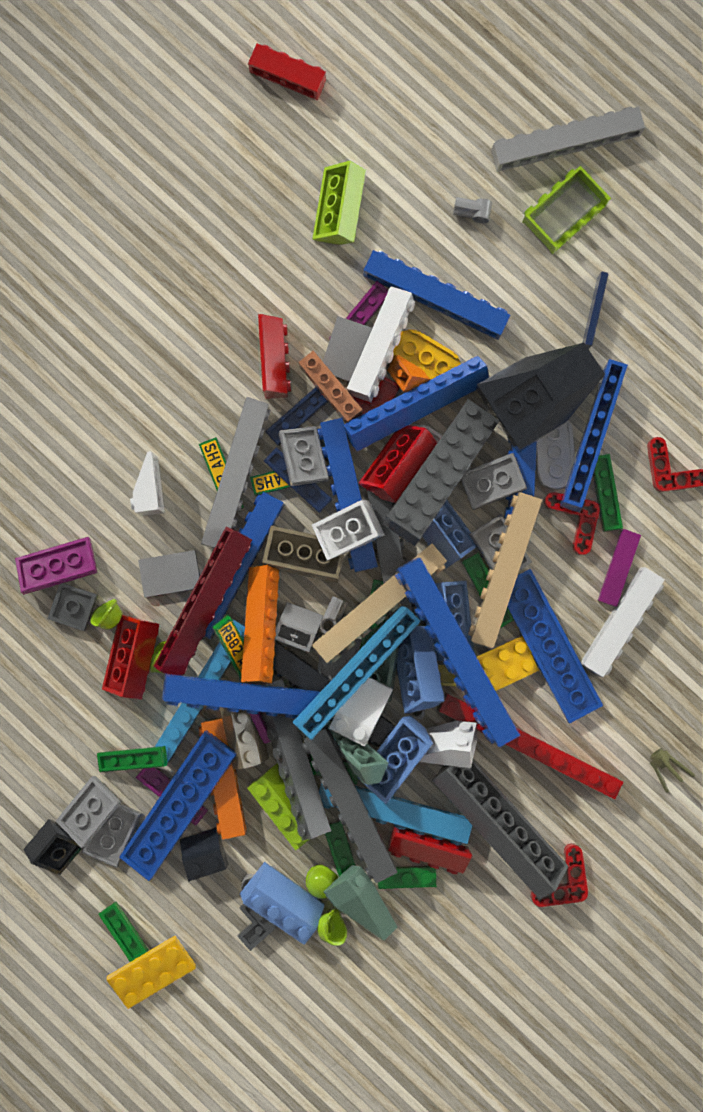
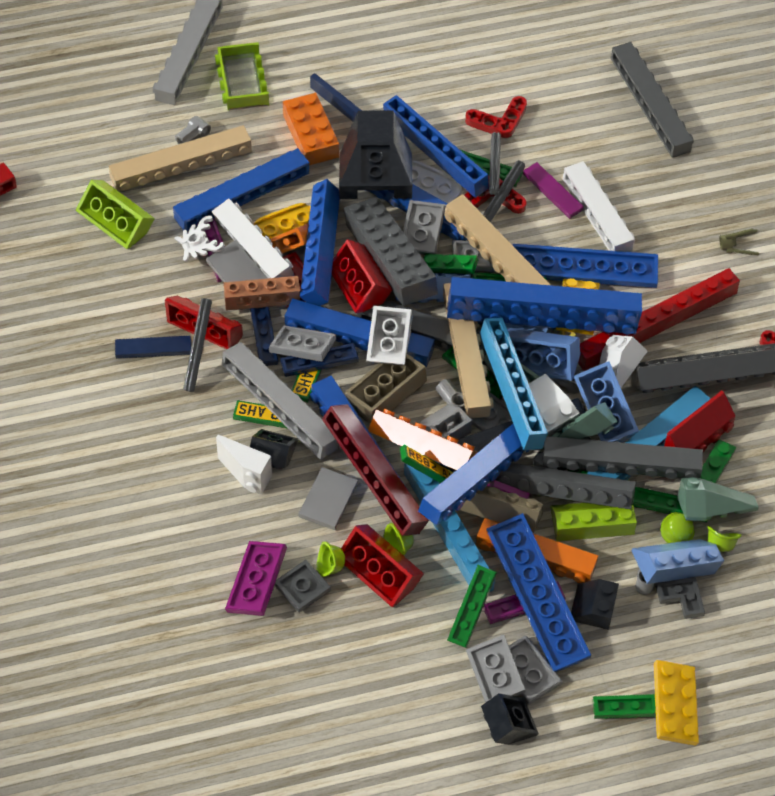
camera: 55 degrees left, 30 degrees down
none -> tan brick [109,125,252,192]
none -> dark blue tile [115,335,191,359]
none -> white animal [174,216,225,261]
none -> dark grey axle [183,298,212,392]
none -> black slope [250,429,298,469]
none -> orange brick [283,92,339,166]
none -> green plate [423,254,479,274]
none -> dark grey axle [483,160,525,222]
none -> dark grey axle [489,132,501,195]

